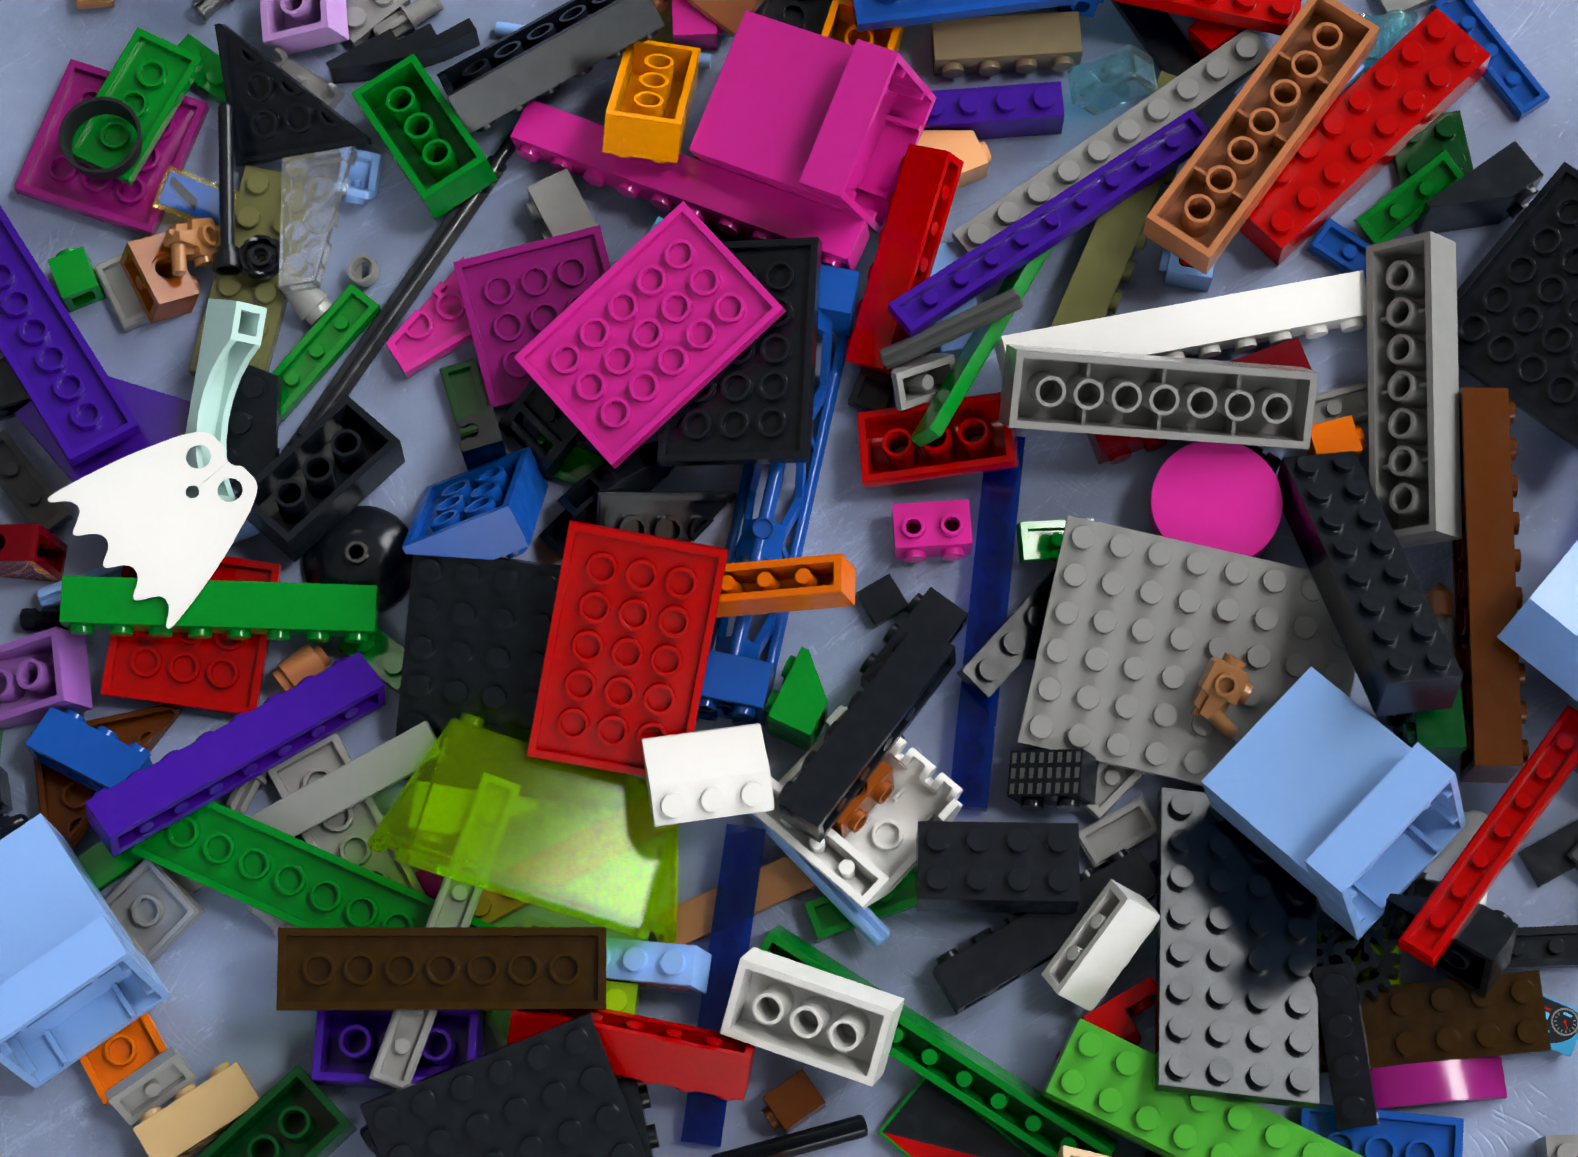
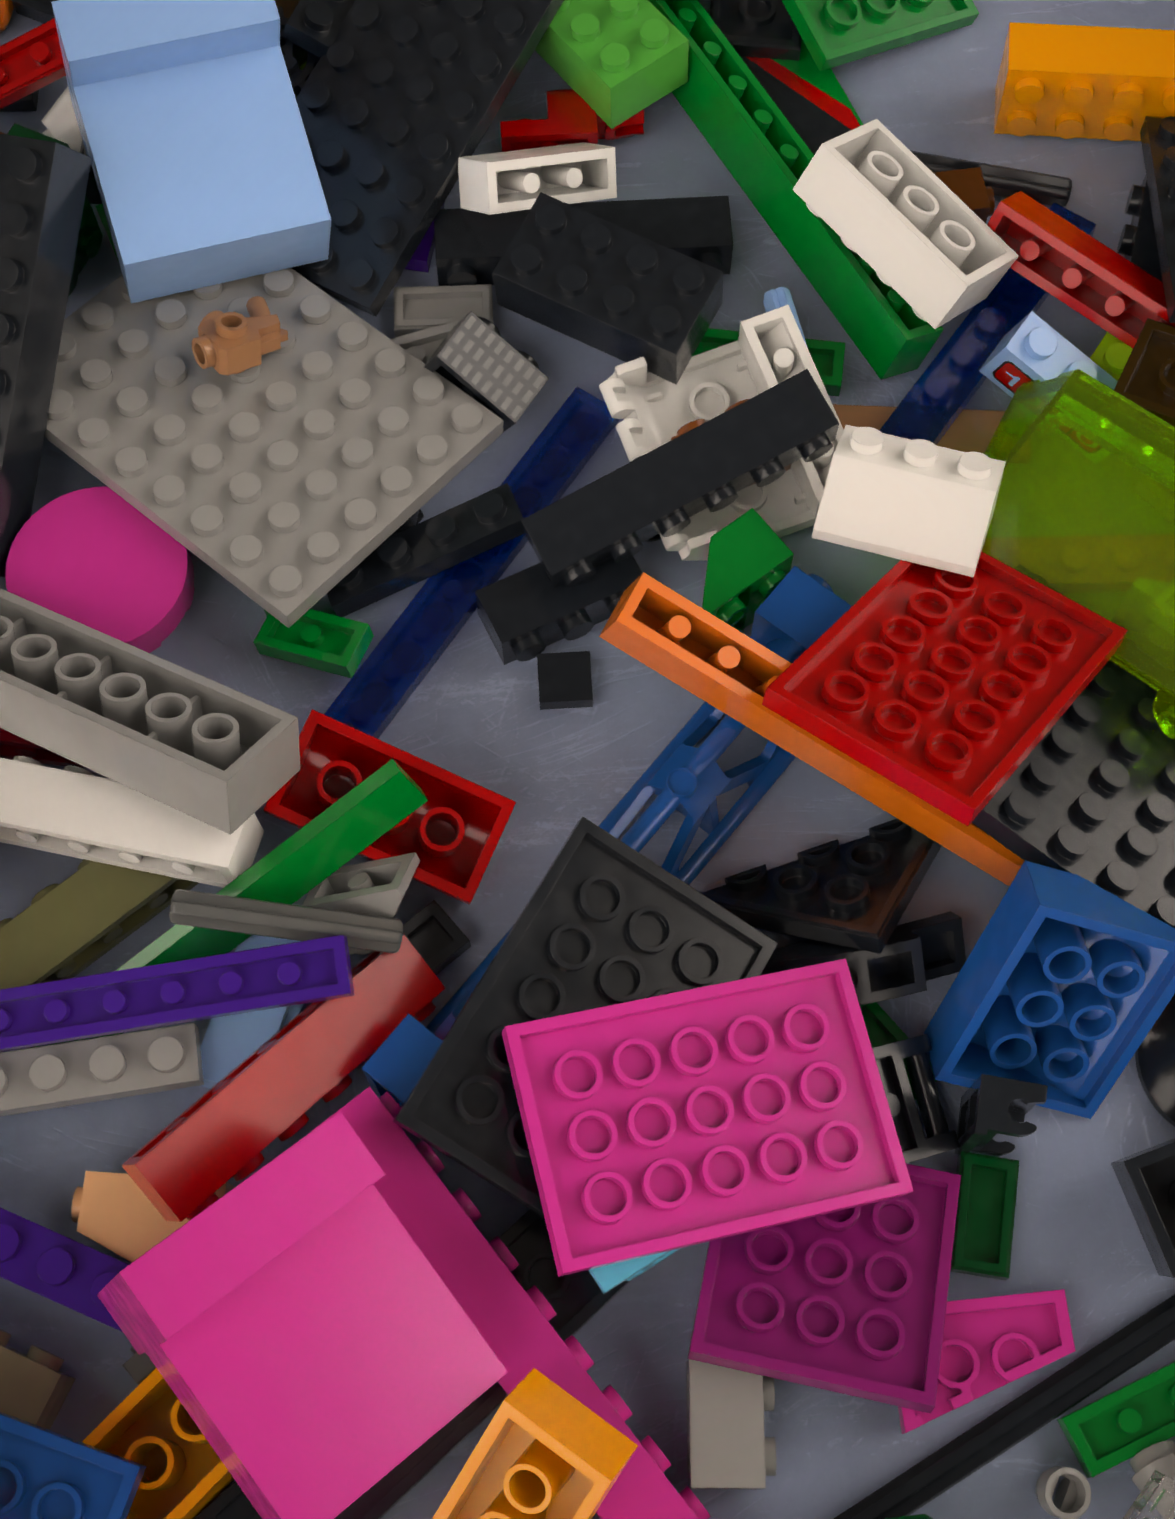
camera: 155 degrees left, 5 degrees down
dark pink brick [891,499,973,563] -> none

